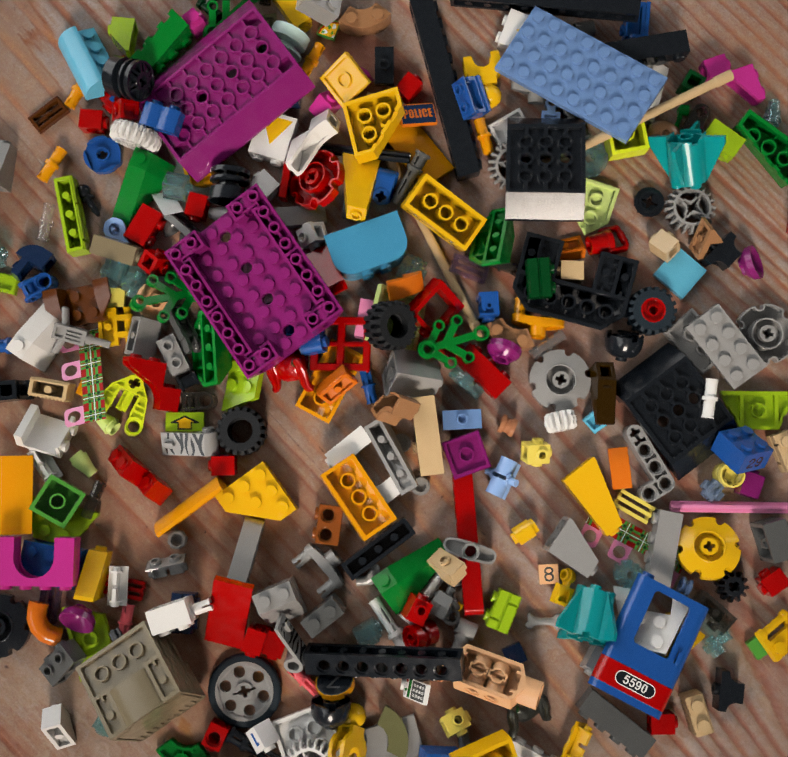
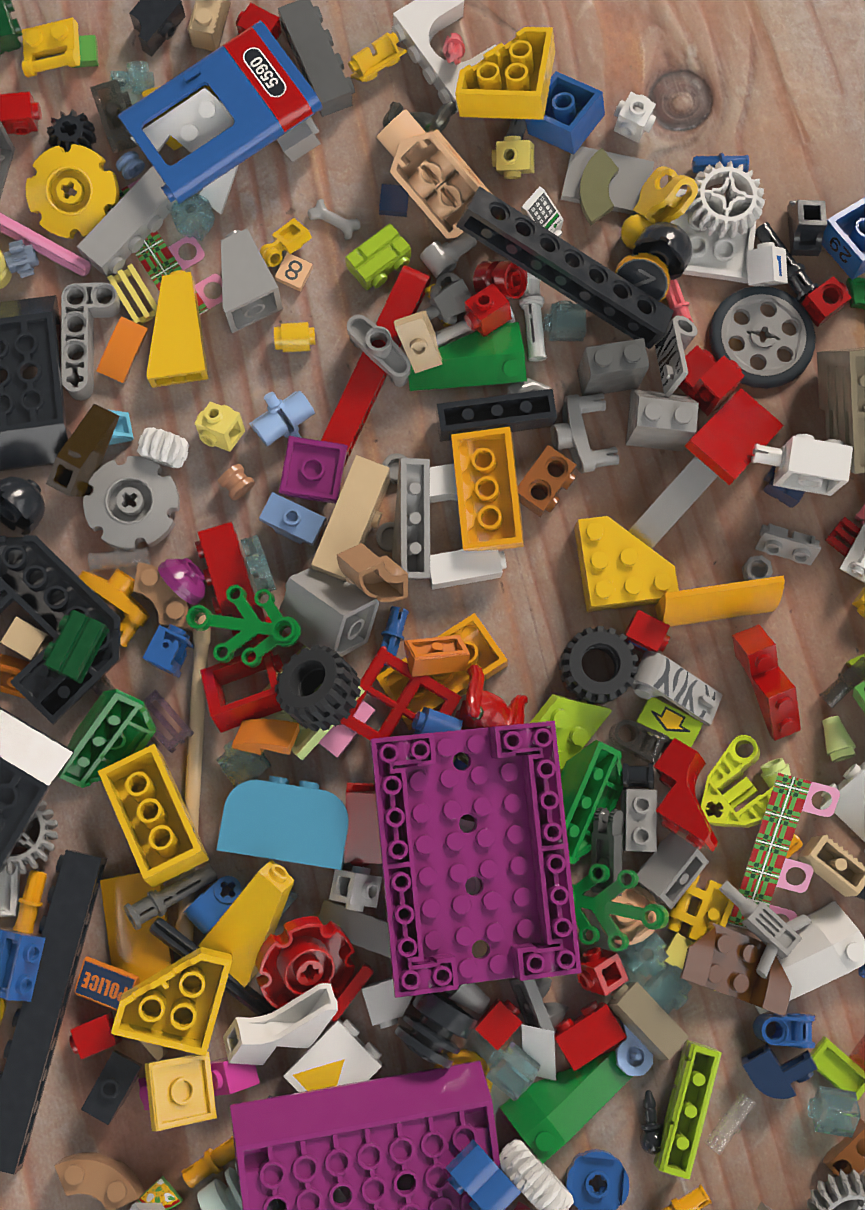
camera: 160 degrees left, 5 degrees down
teal brick [556,584,618,648] -> none

